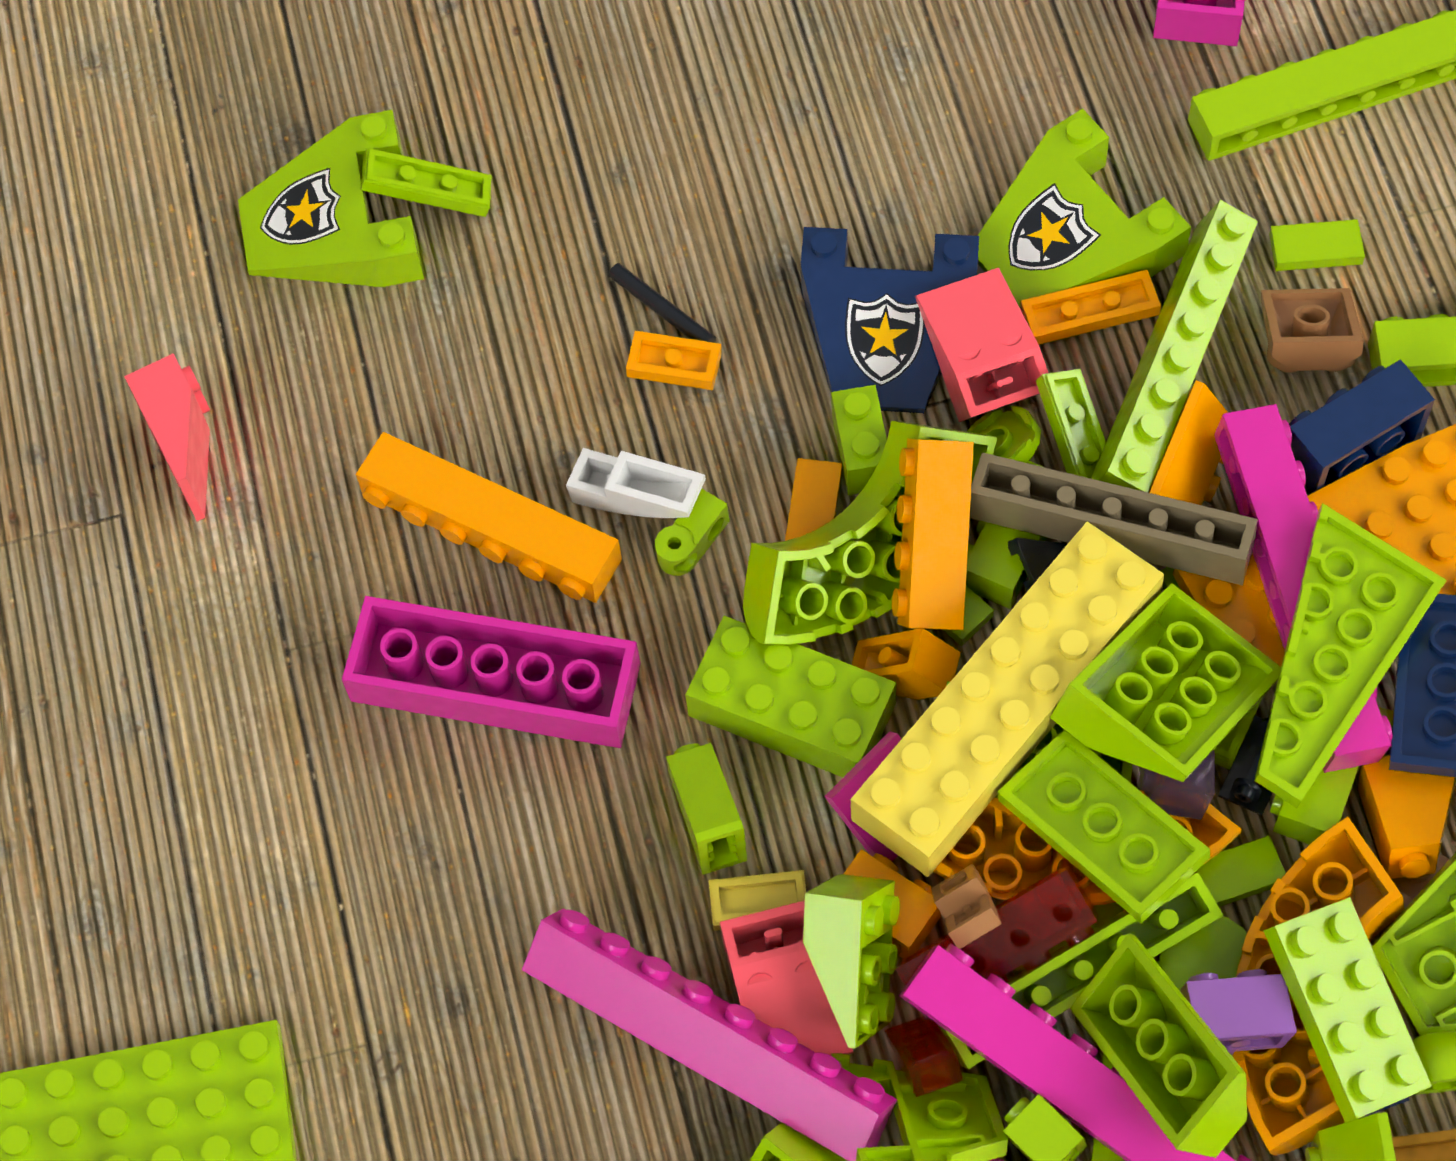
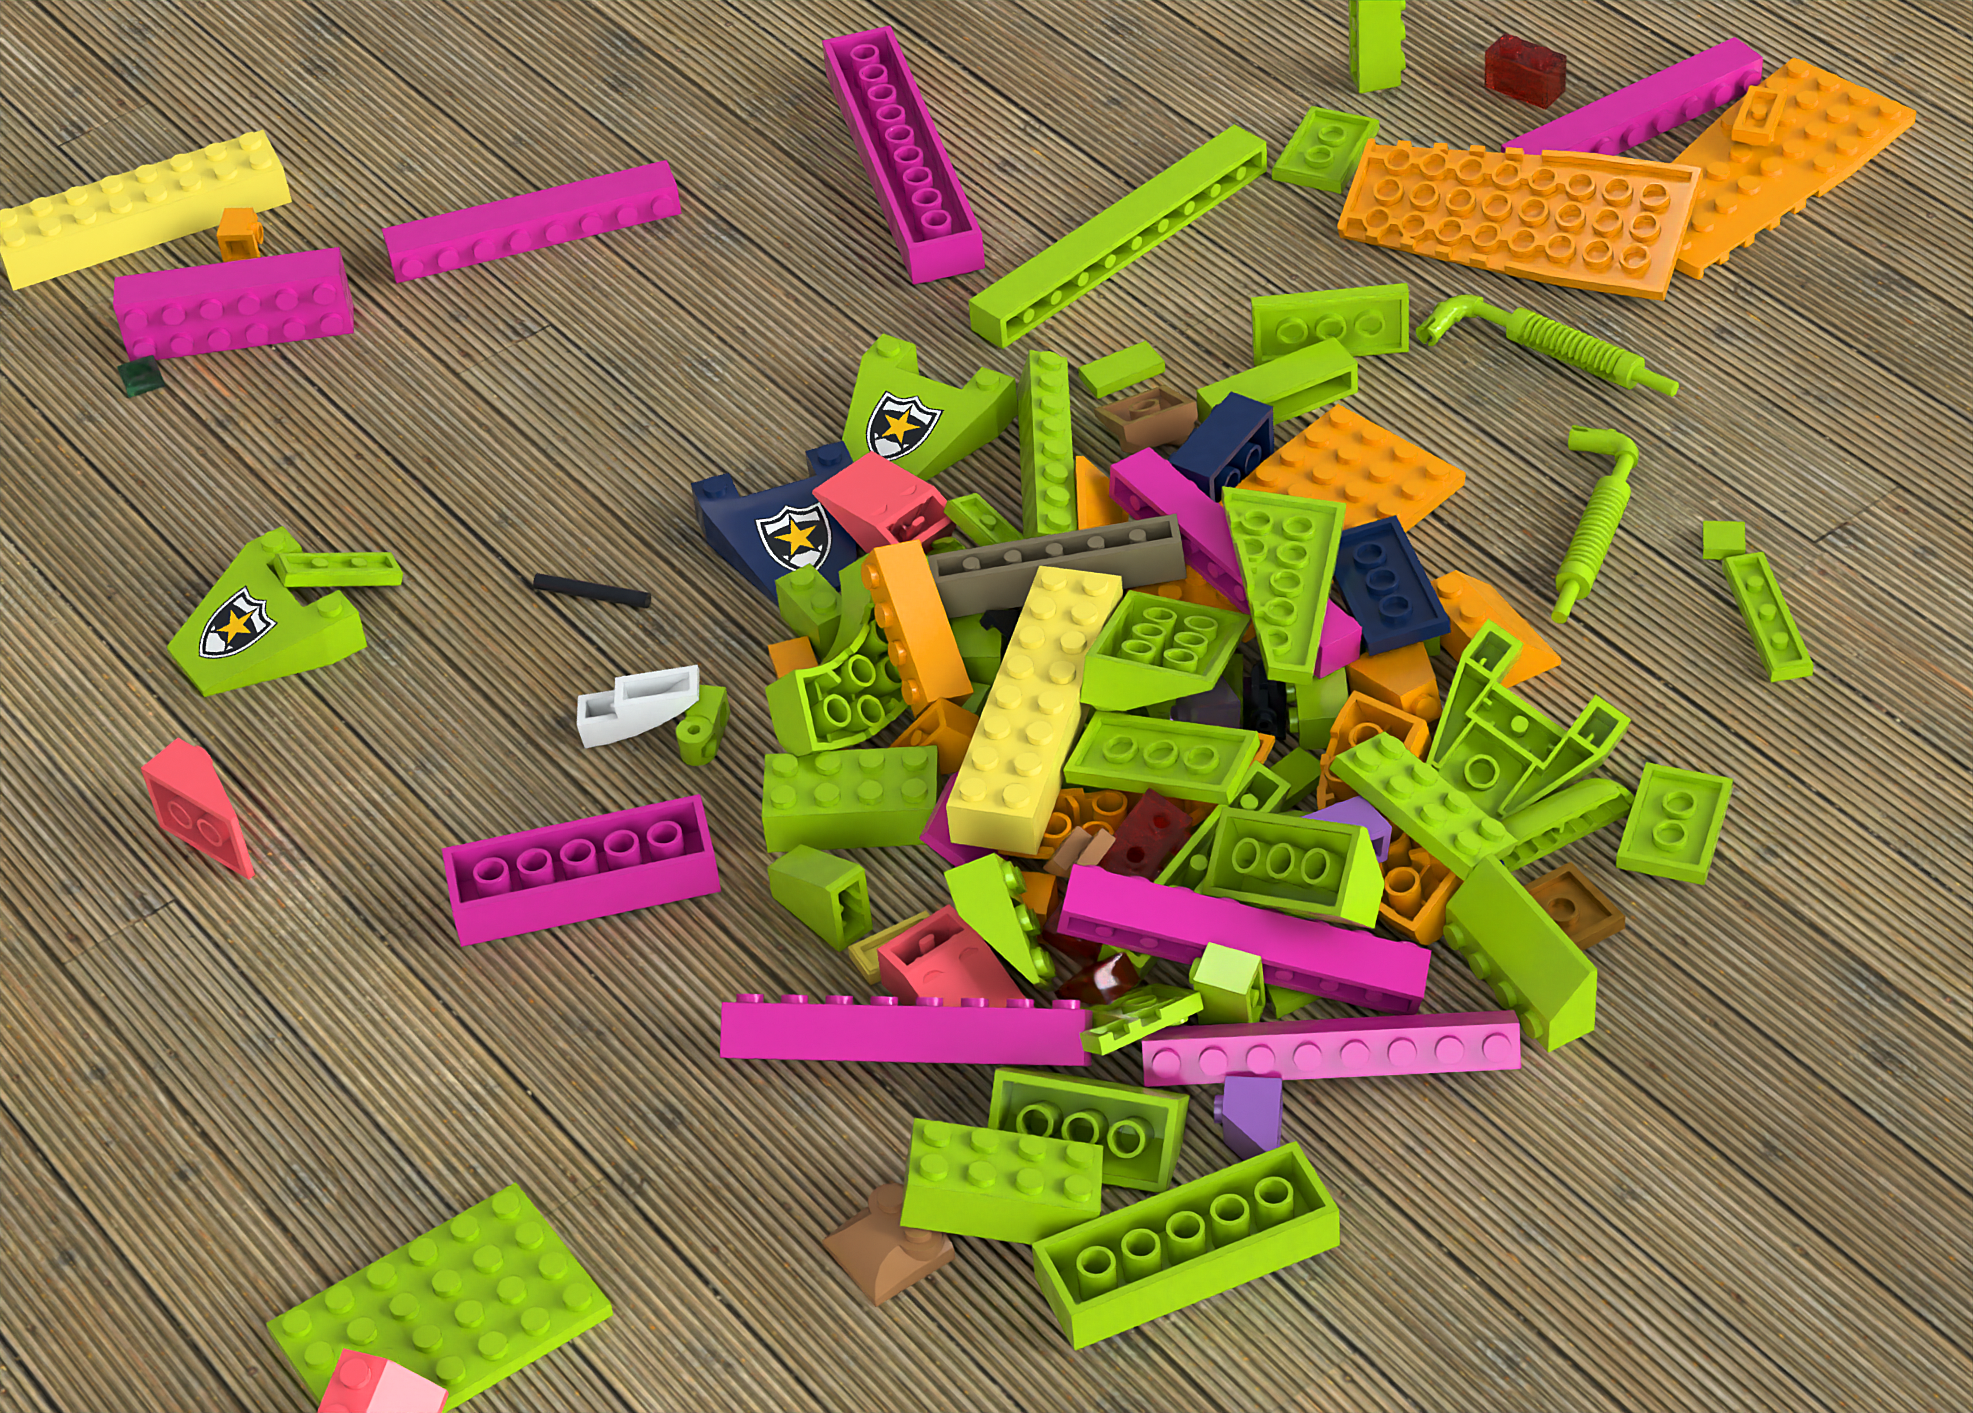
camera: 25 degrees left, 20 degrees down
light orange brick [355,432,622,603] -> none
light orange plate [626,331,722,390] -> none
light orange plate [1020,269,1161,345] -> none

